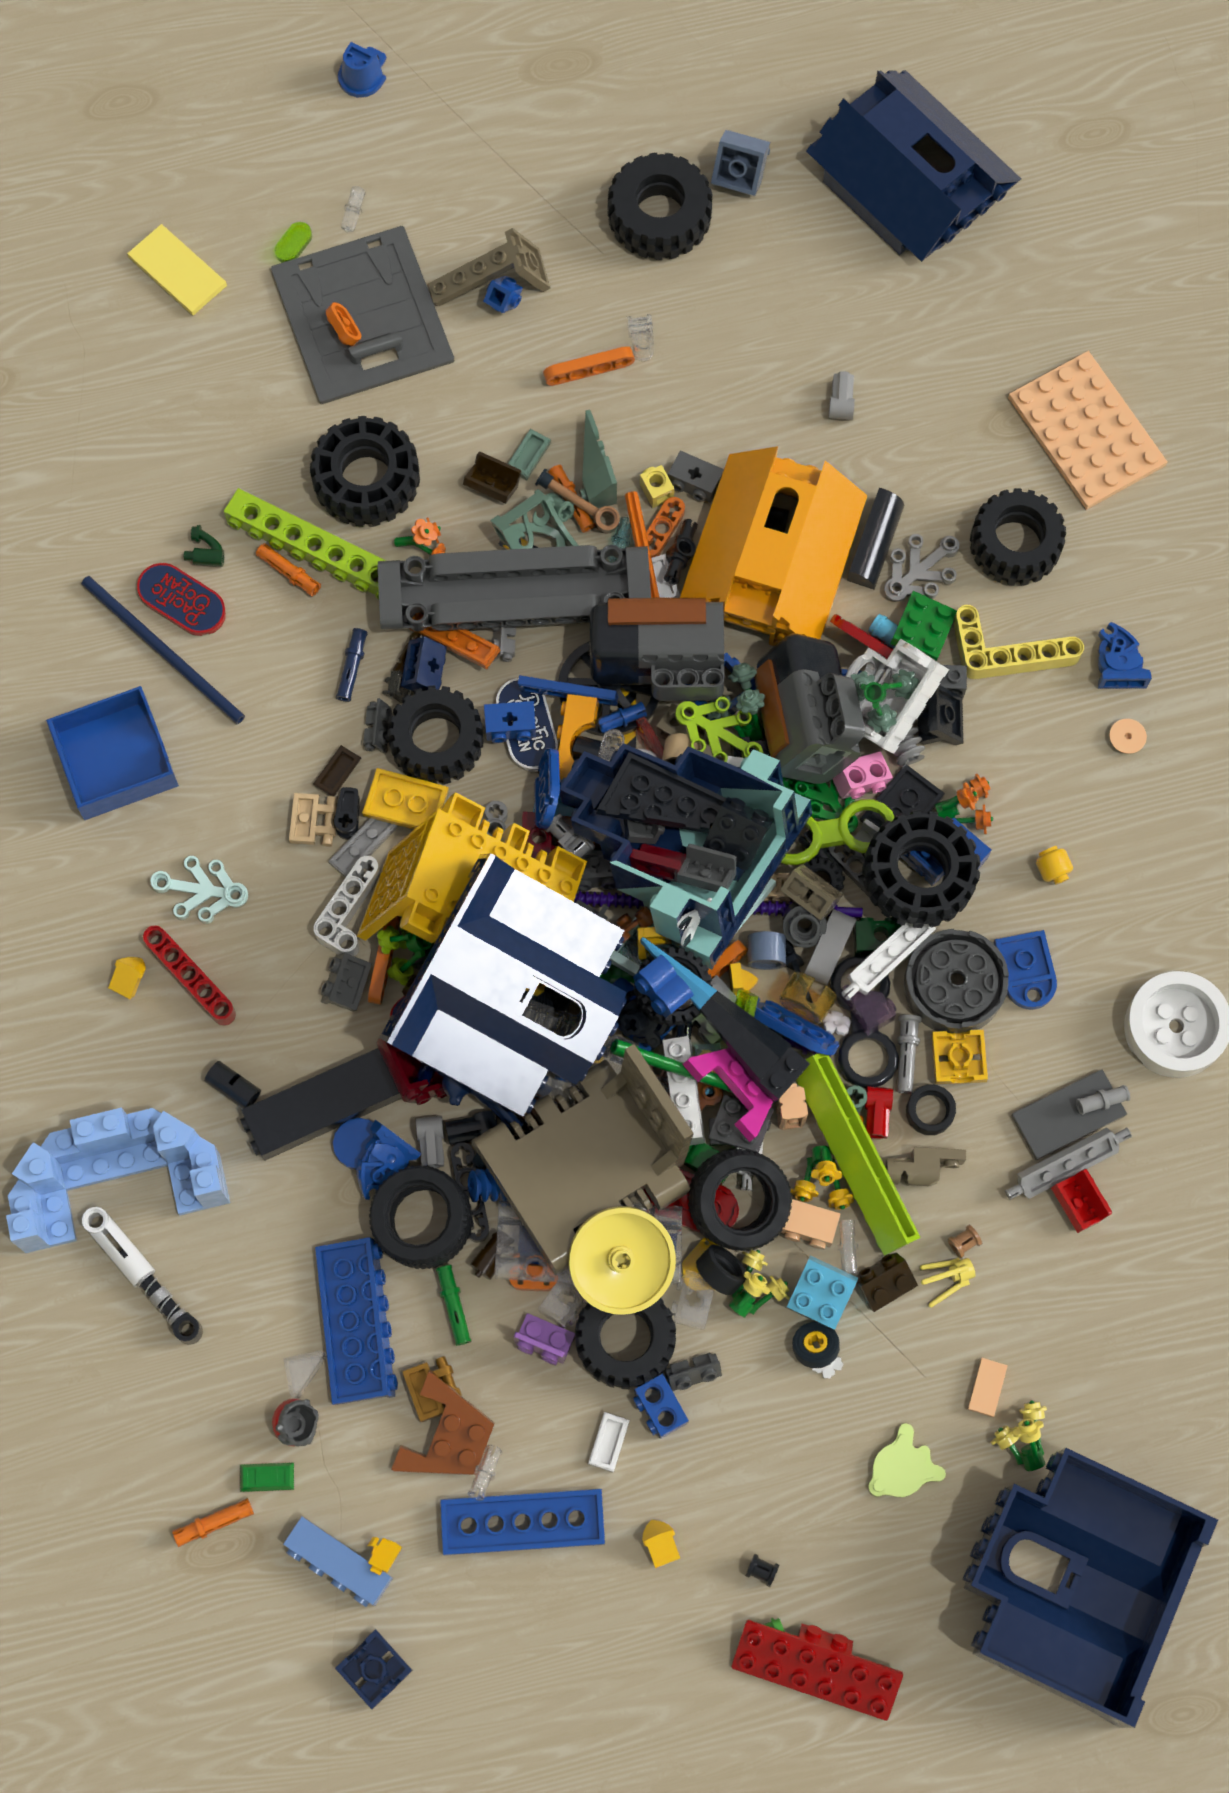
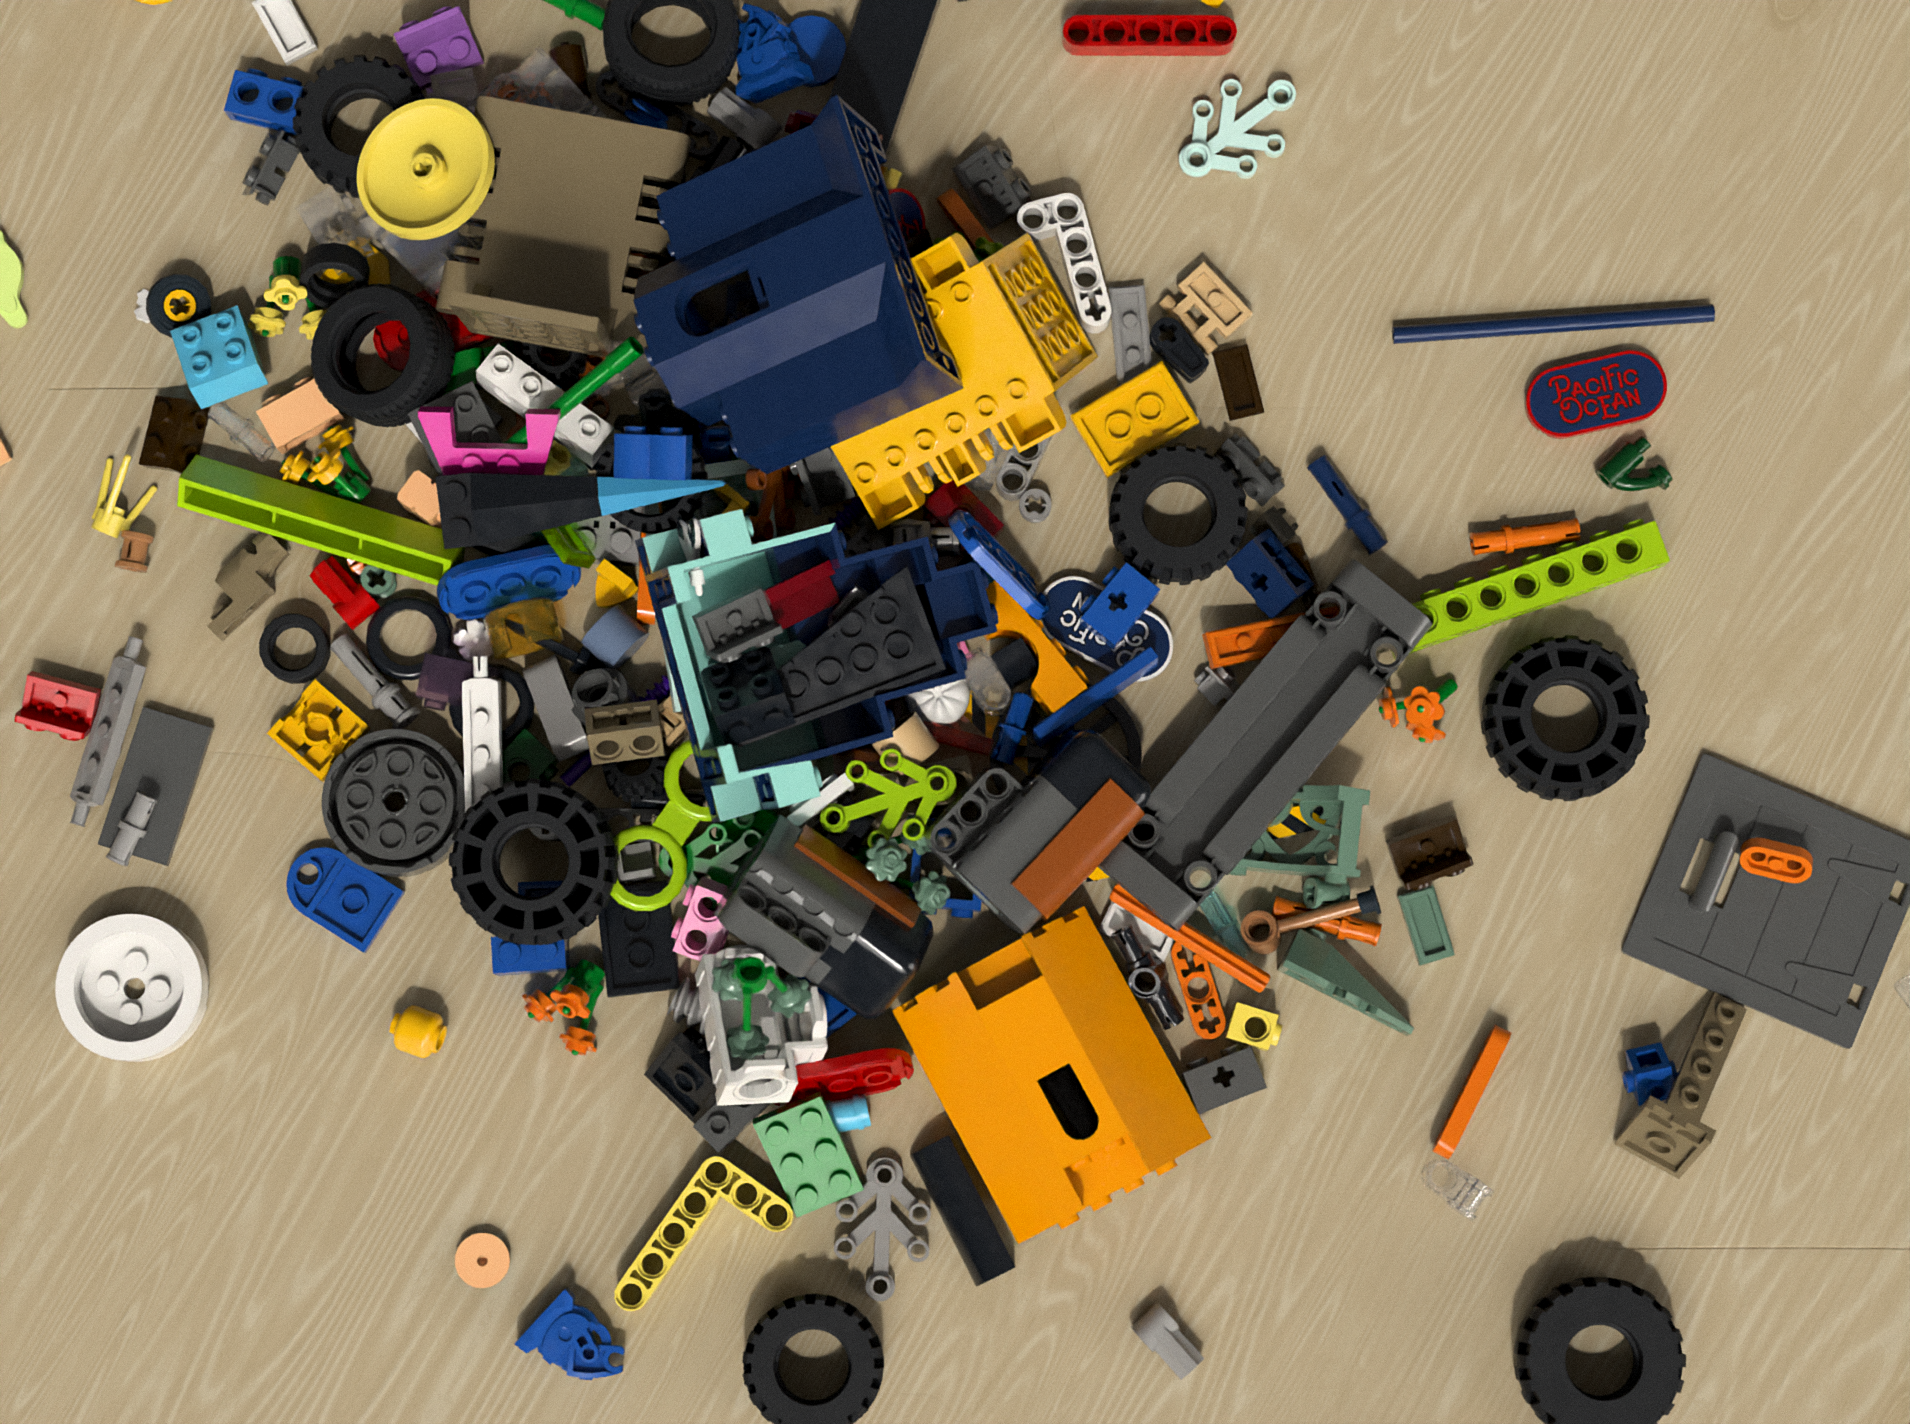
camera: 135 degrees right, 10 degrees up
blue piece [46,686,179,820] -> none
black bush [745,1554,779,1587] -> none

